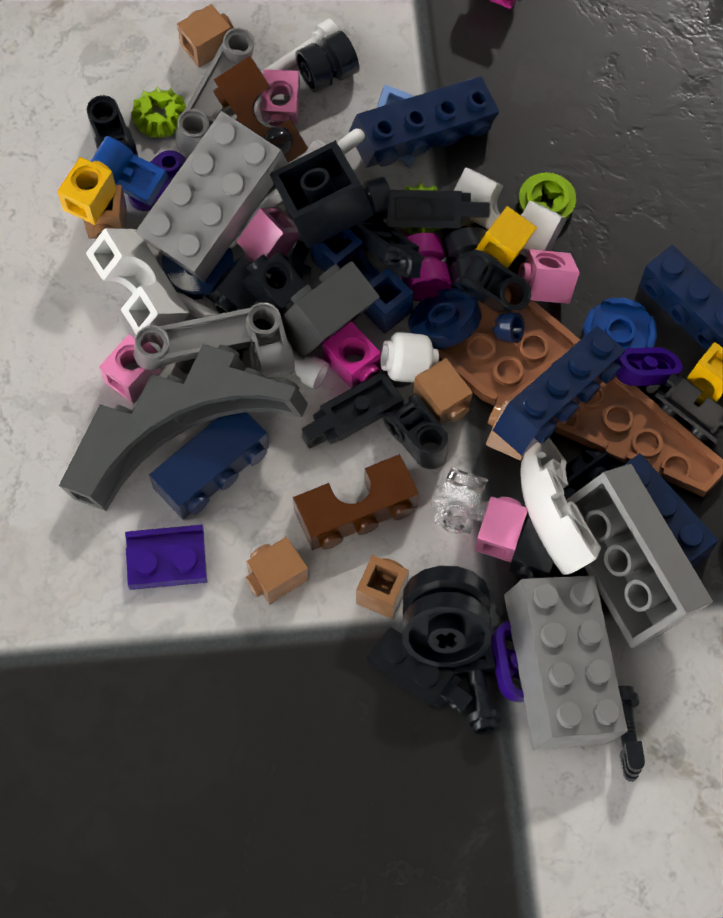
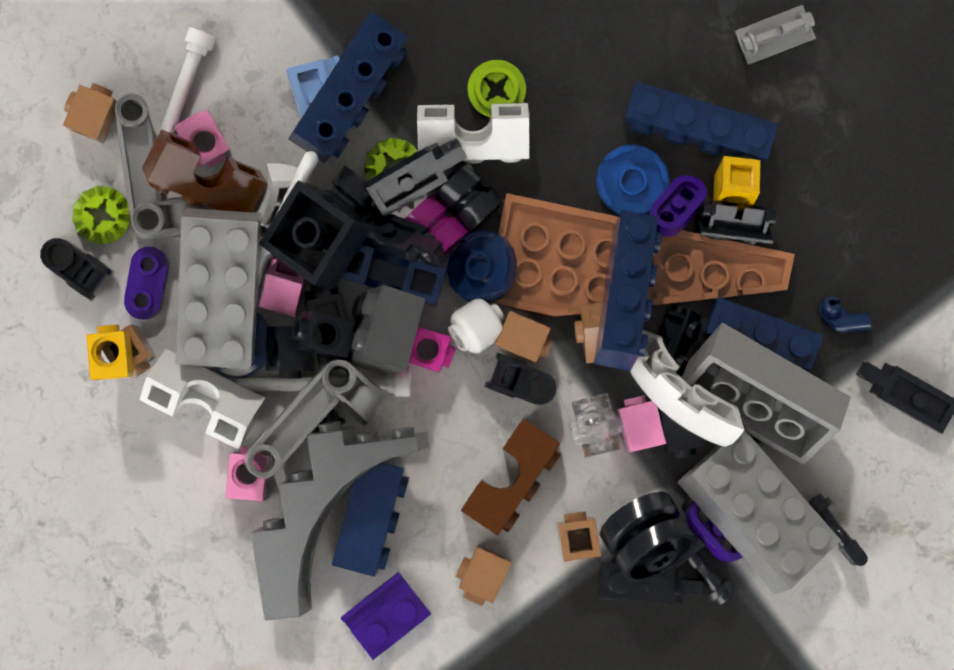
camera: 35 degrees left, 20 degrees up
blue plate [91,136,169,206] -> none
black hinge [264,126,293,155] -> none
black wheel [295,30,360,93] -> none
black hinge [301,371,404,449] -> none
black piece [455,250,531,312] -> none
yellow brick [475,206,537,269] -> none
dark blue hinge [493,312,525,343] -> none
bright pink brick [518,249,580,304] -> none

